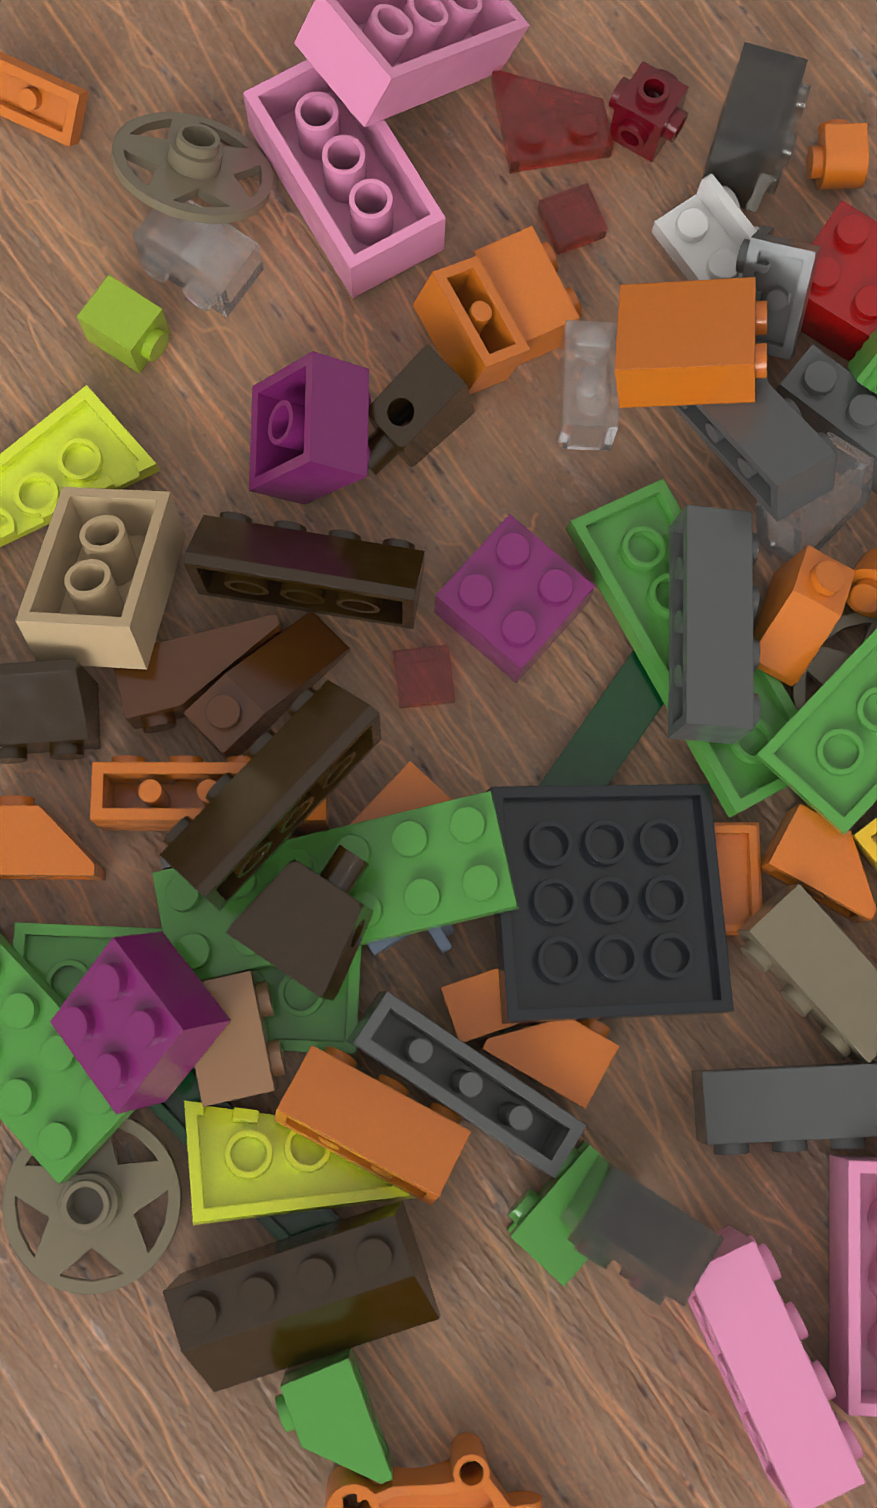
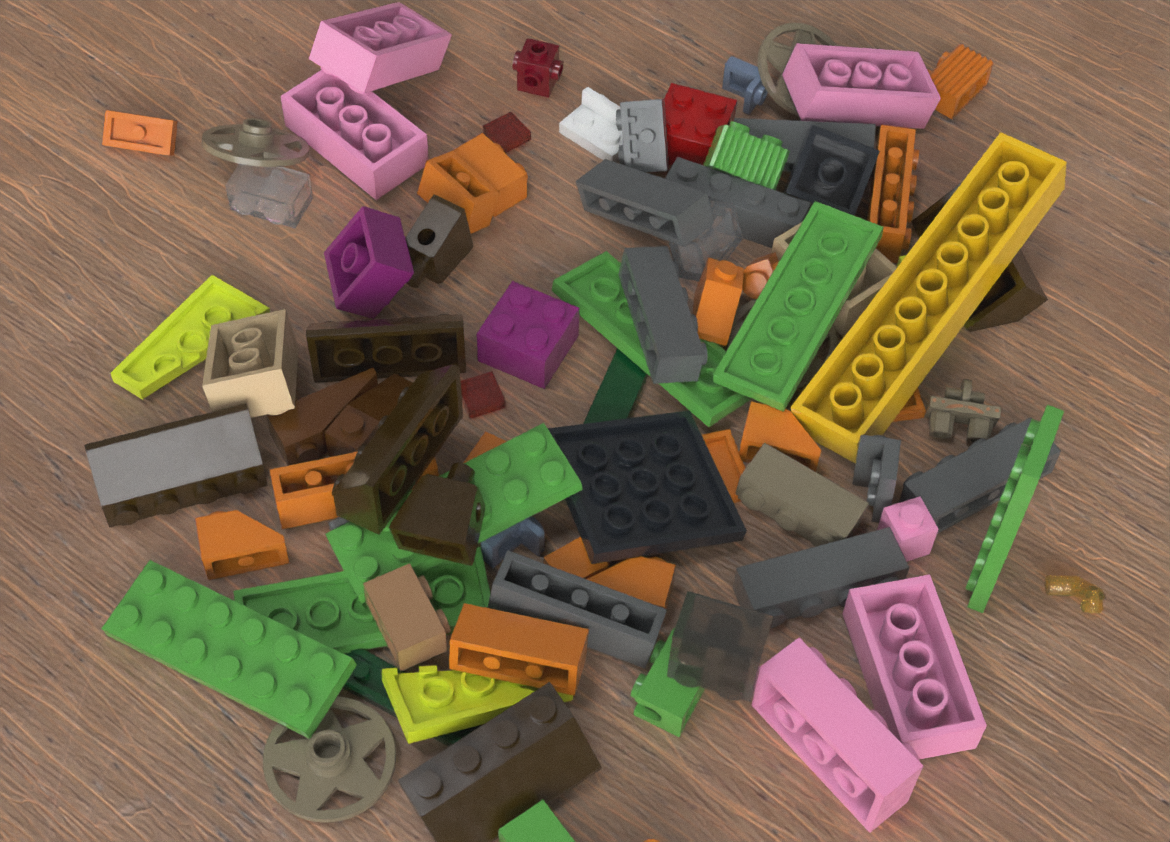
camera: 10 degrees left, 25 degrees down
magenta brick [50,931,231,1115] -> none
lime brick [77,275,170,374] -> none
clear red wing [491,70,614,173] -> none
clear brick [557,320,619,451] -> none
orange brick [615,277,767,408] -> none
clear smoke brick [701,42,811,212] -> none
orange plate [806,119,869,190] -> none

